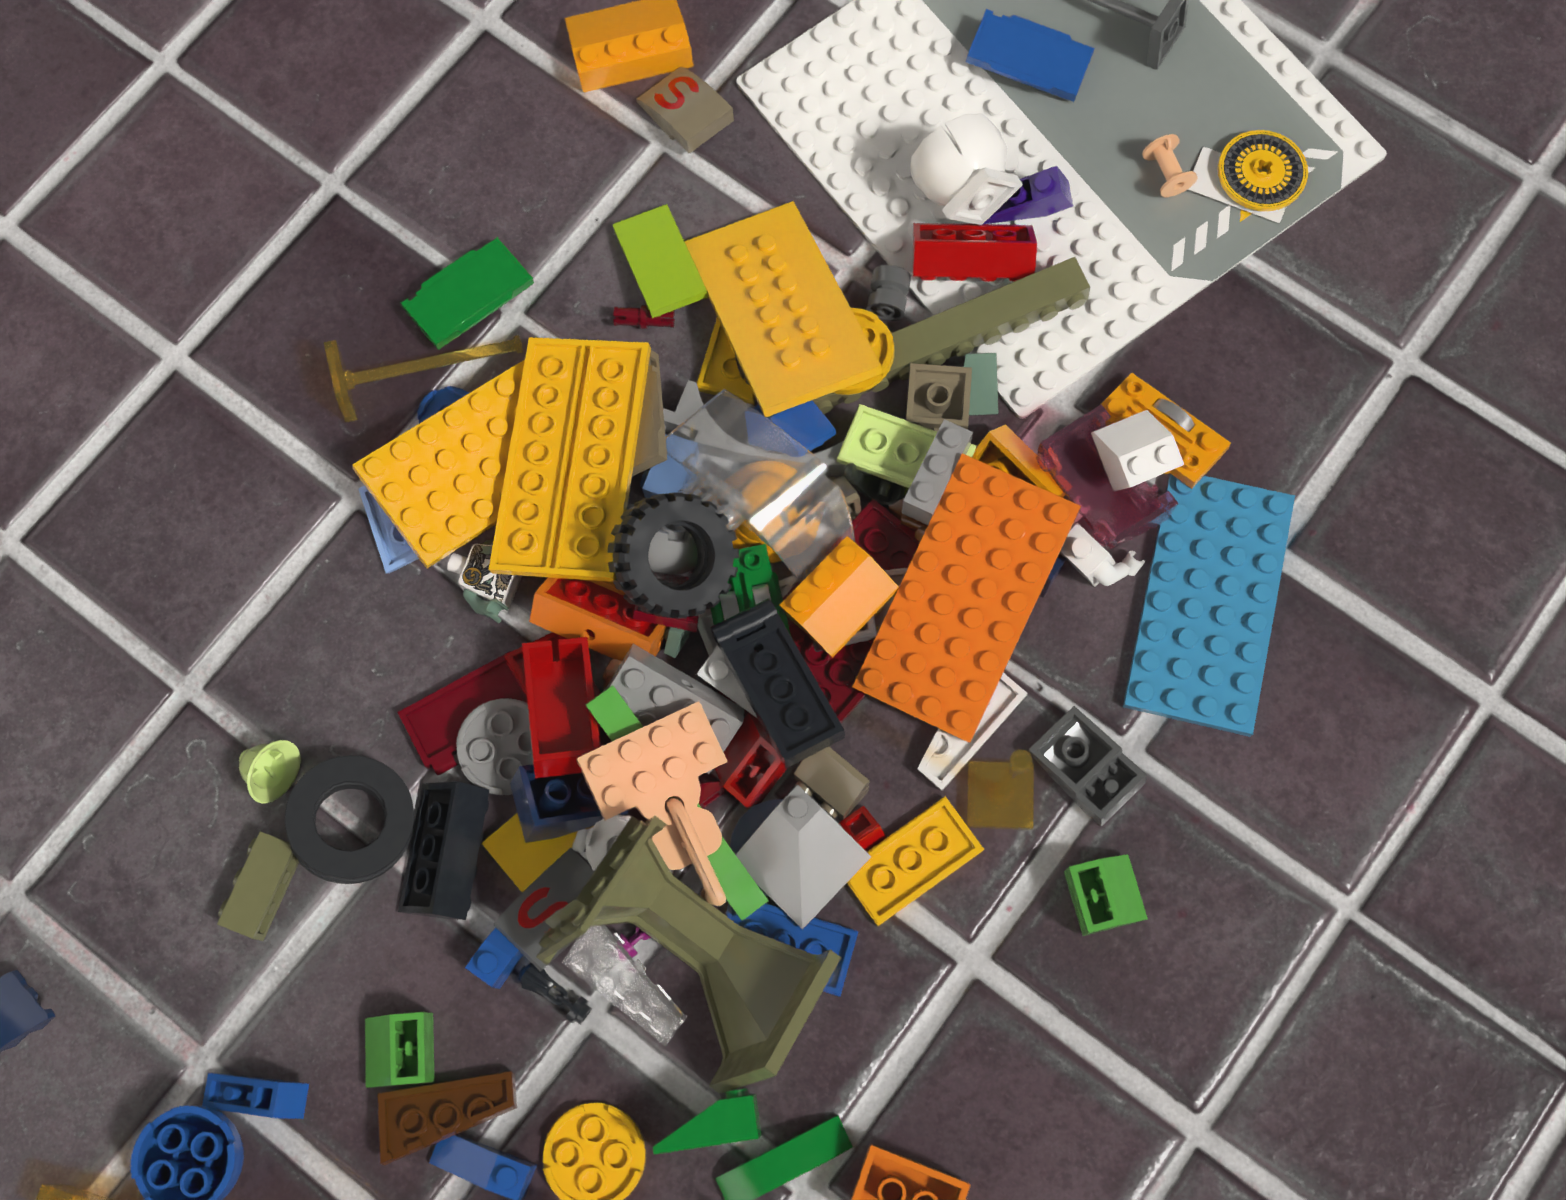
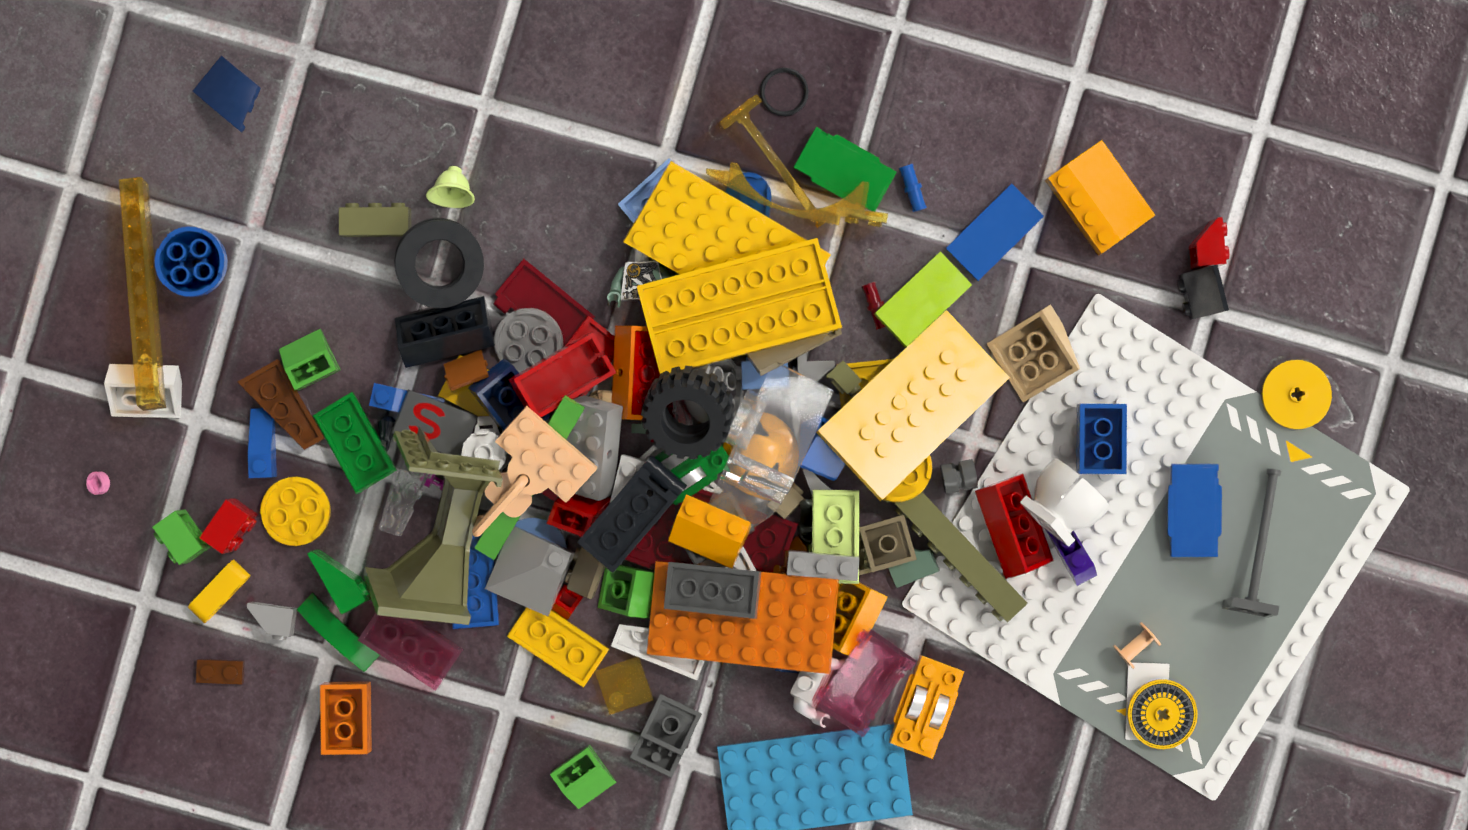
camera: 60 degrees right, 15 degrees up
blue slope [202,1073,309,1119] -> none
dark tan slope [636,67,734,154] -> none
white slope [1091,410,1184,491] -> none
none -> green tile [313,392,397,494]
none -> clear pink brick [358,613,464,691]
none -> dark orange piece [444,350,489,391]
none -> bright green slope [598,565,655,619]
none -> dark grey plate [664,562,761,619]
none -> clear yellow slope [706,163,888,227]
none -> black tyre [760,68,809,116]
none -> olive window [825,361,862,397]
none -> blue pin [899,164,927,212]
none -> blue tile [945,184,1044,281]
none -> tan slope [987,304,1080,402]
none -> blue brick [1076,404,1127,474]

